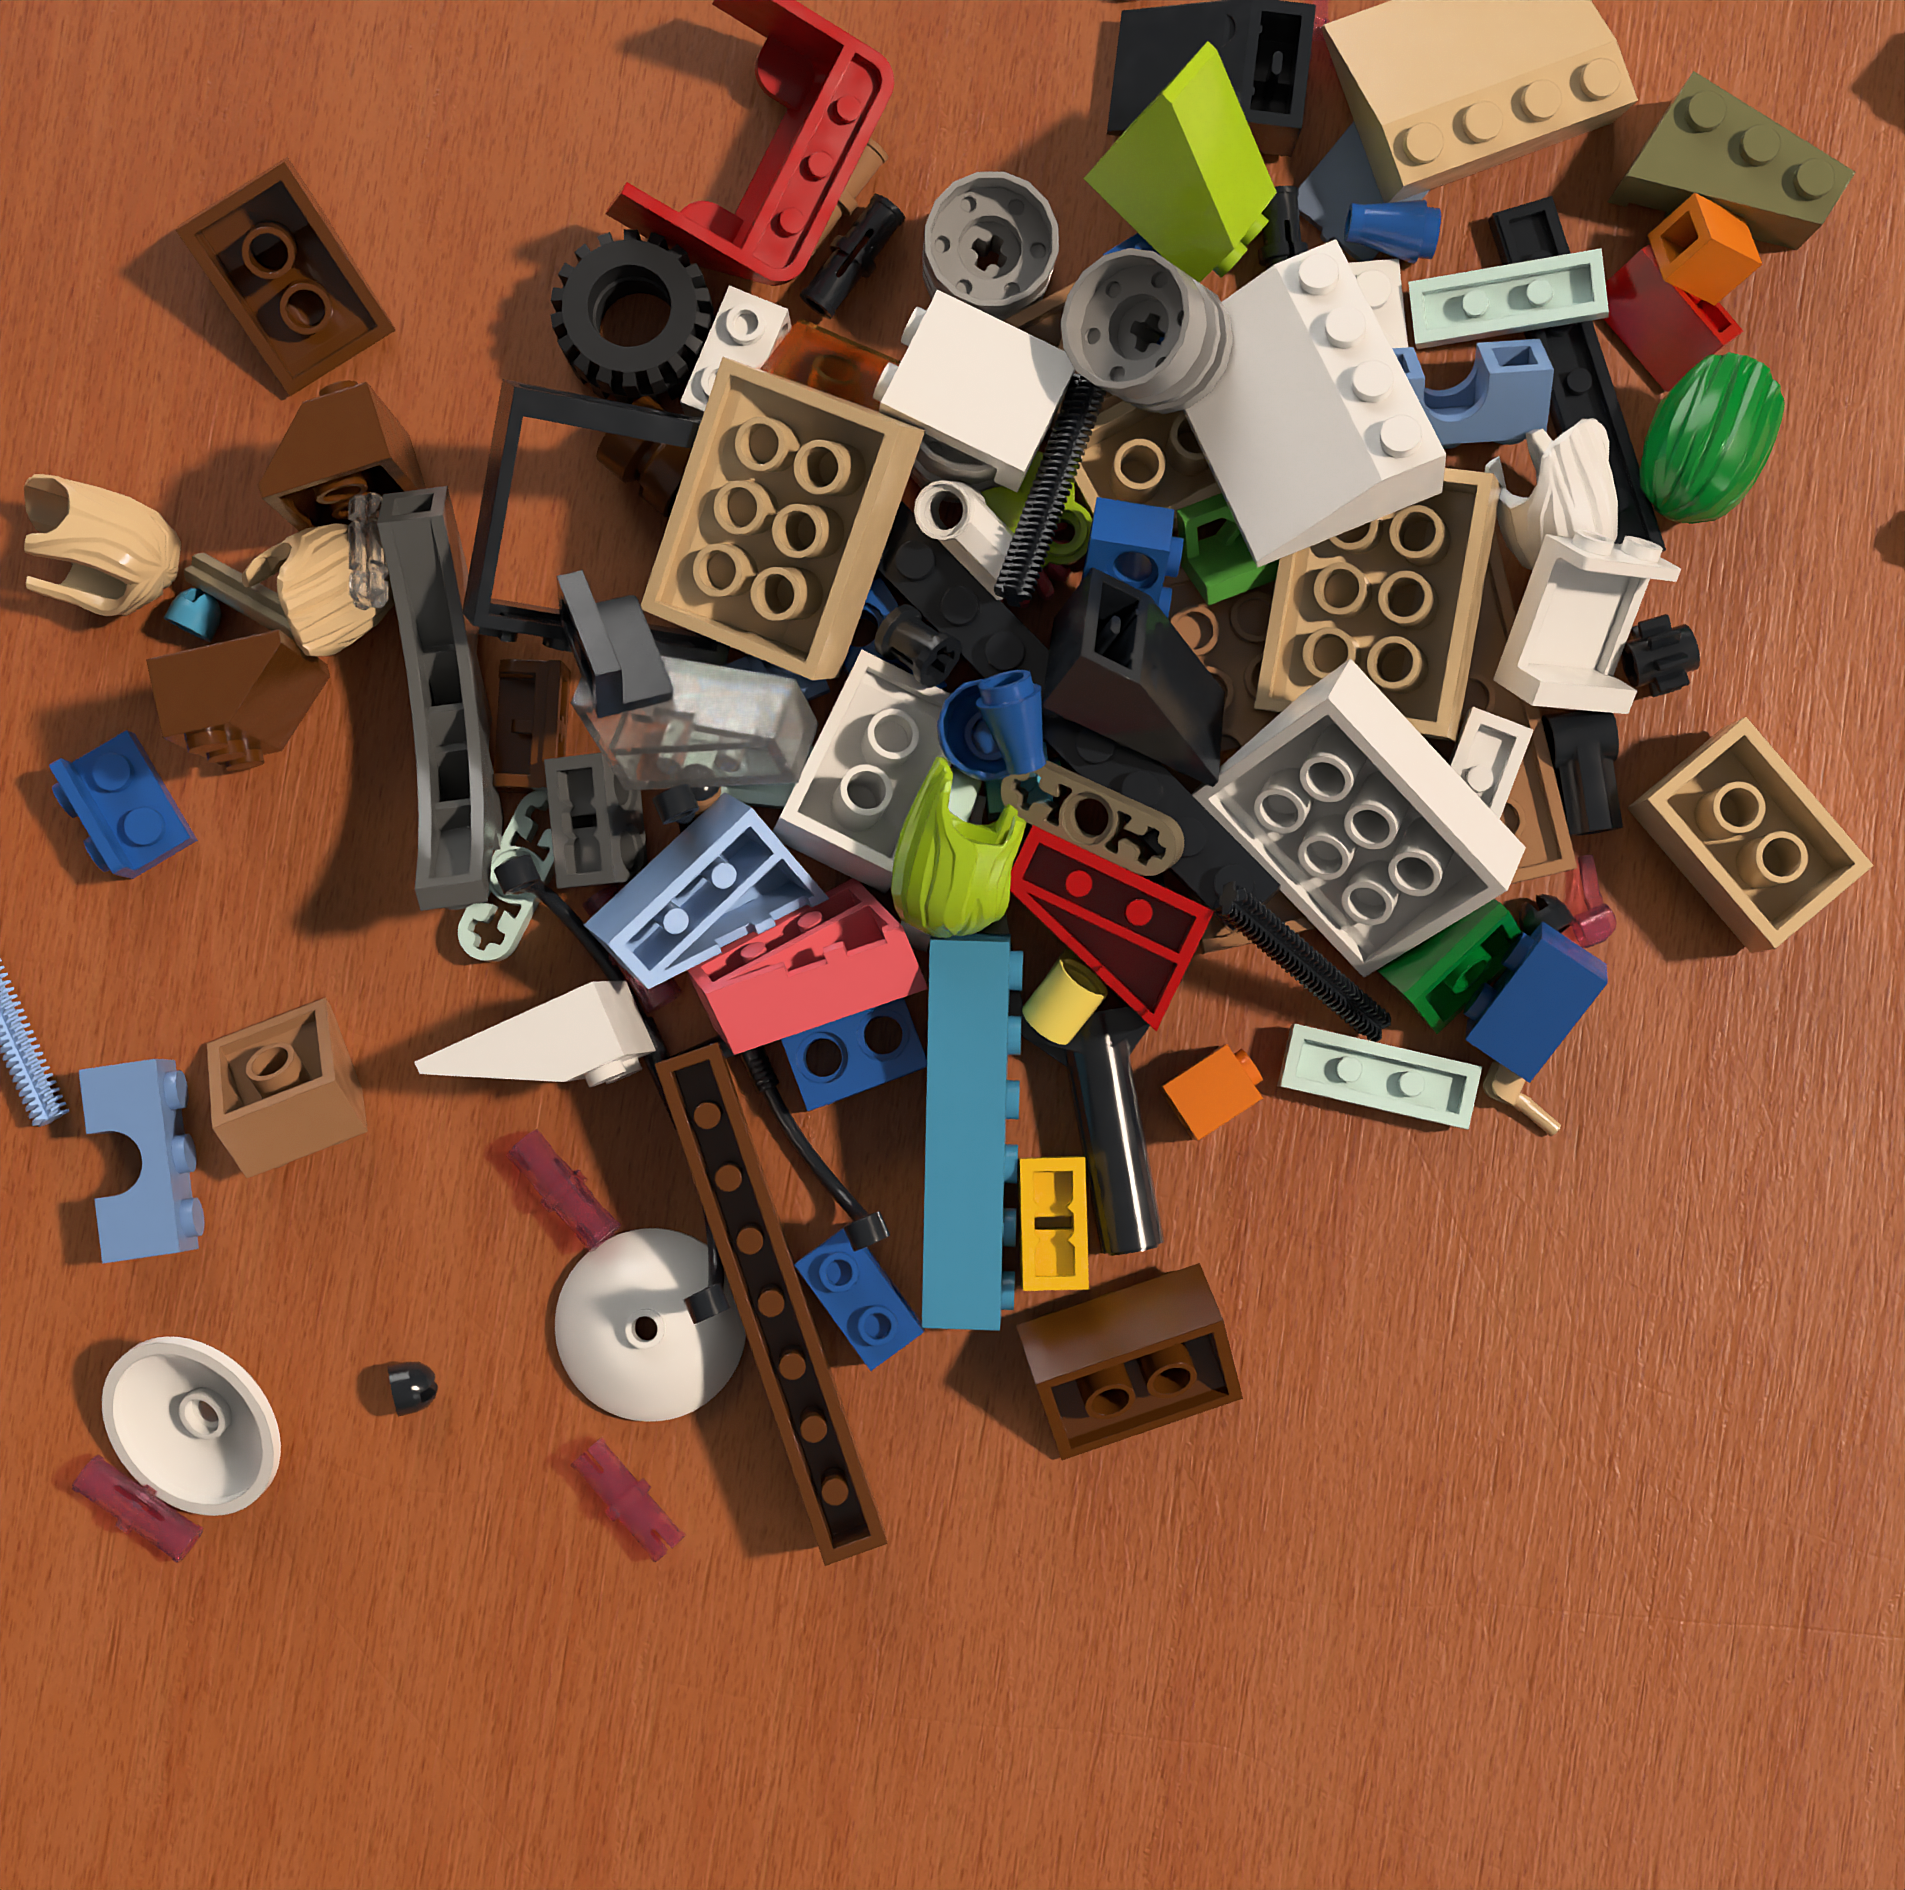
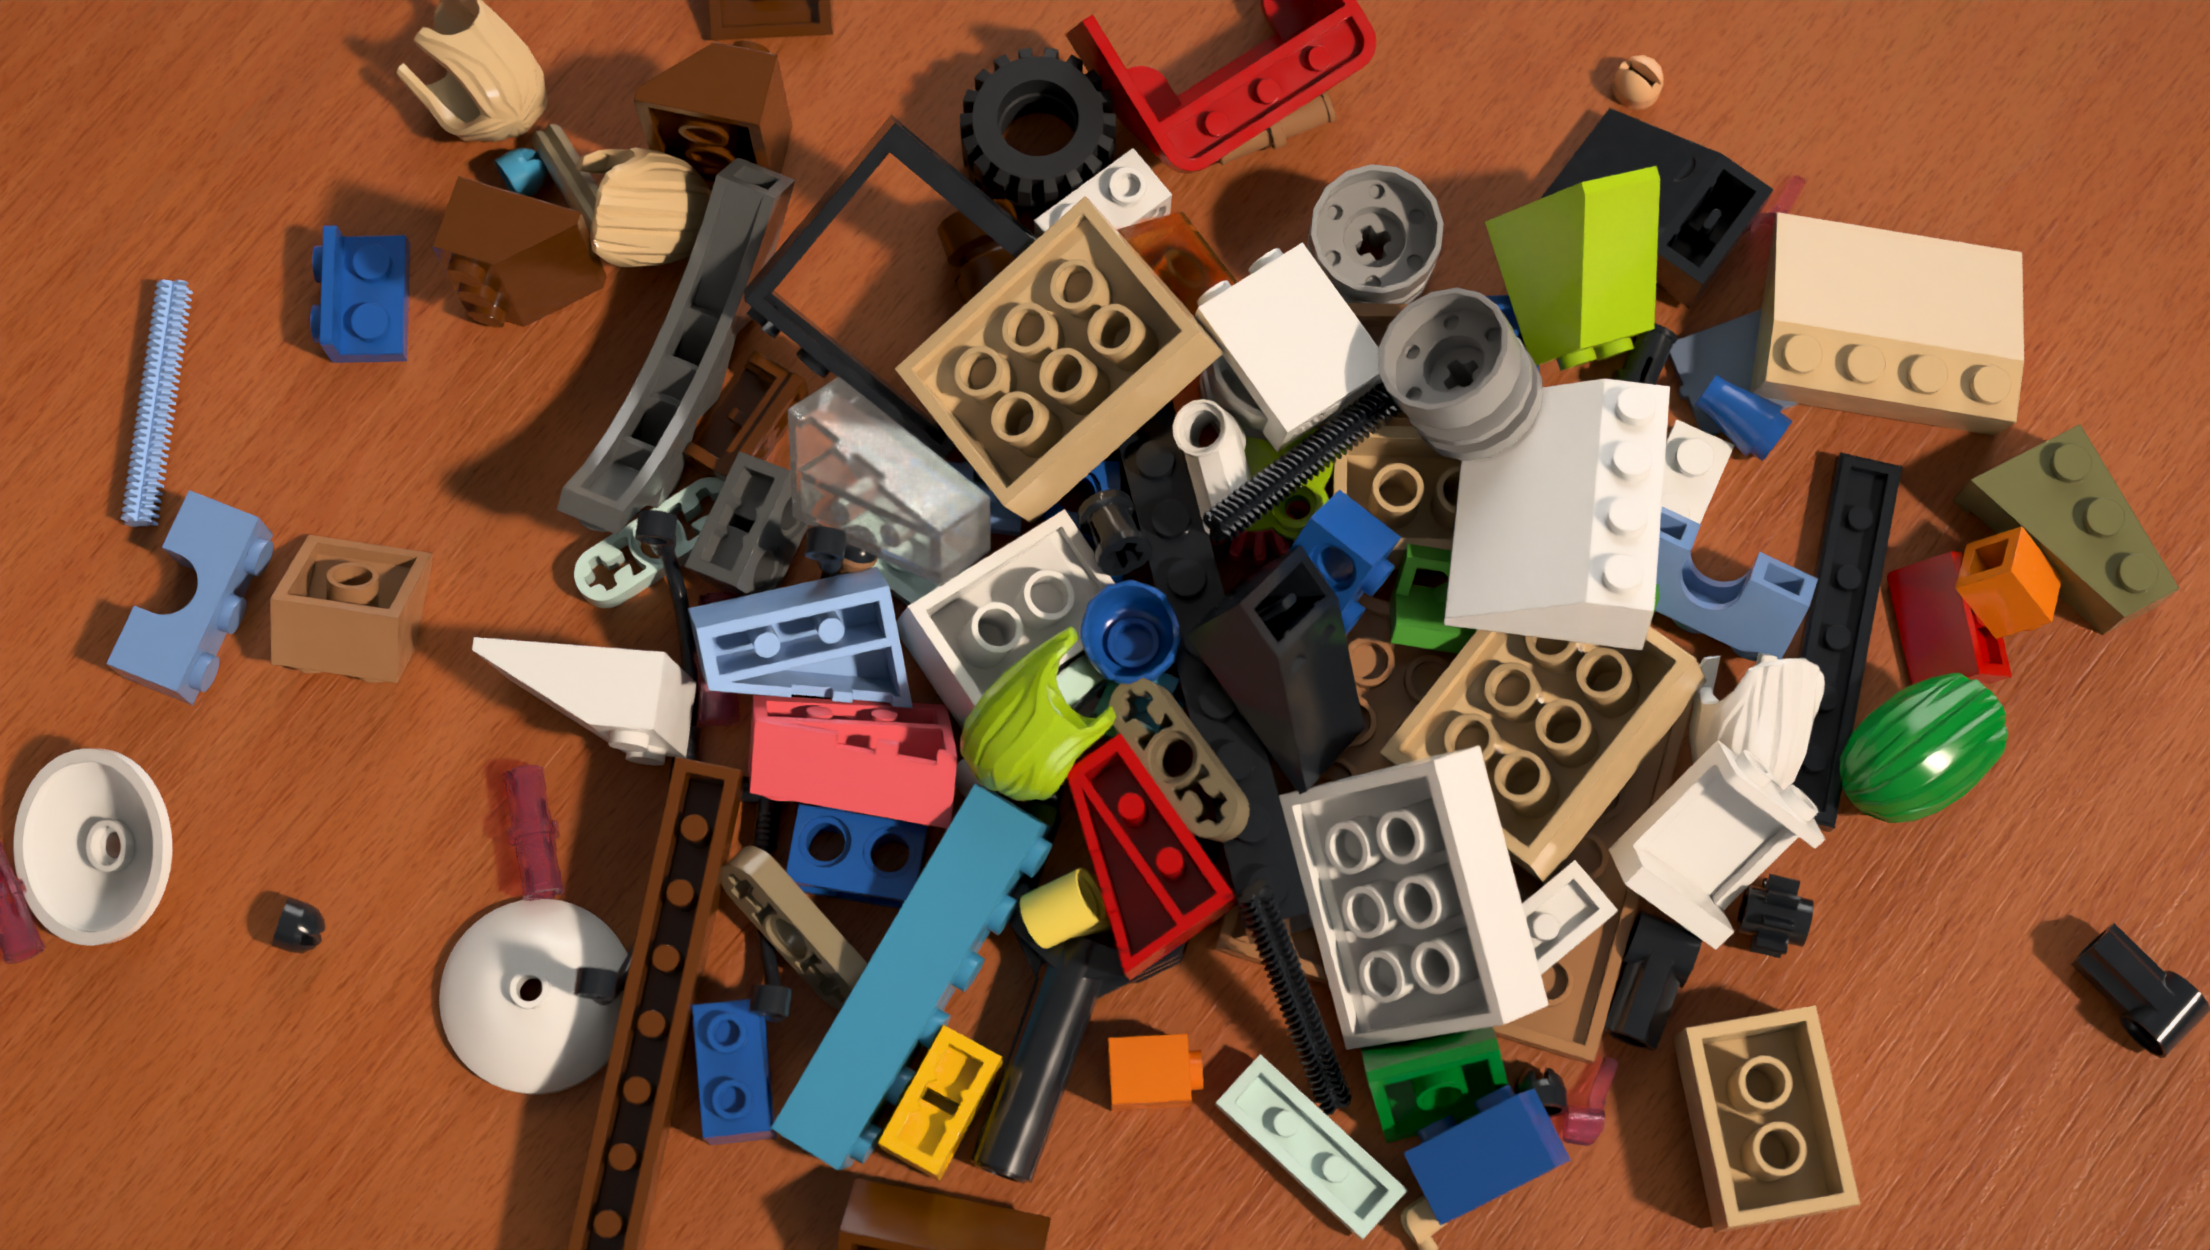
camera: 30 degrees right, 10 degrees down
clear axle [348,492,389,610] -> none
panel [557,570,674,718] -> none
clear pink pin [570,1437,686,1563] -> none
black pin [800,193,906,320] -> none
blue cone [976,670,1046,775] -> none
light aqua plate [1408,248,1609,349] -> none
none -> dark tan beam [721,846,868,1010]

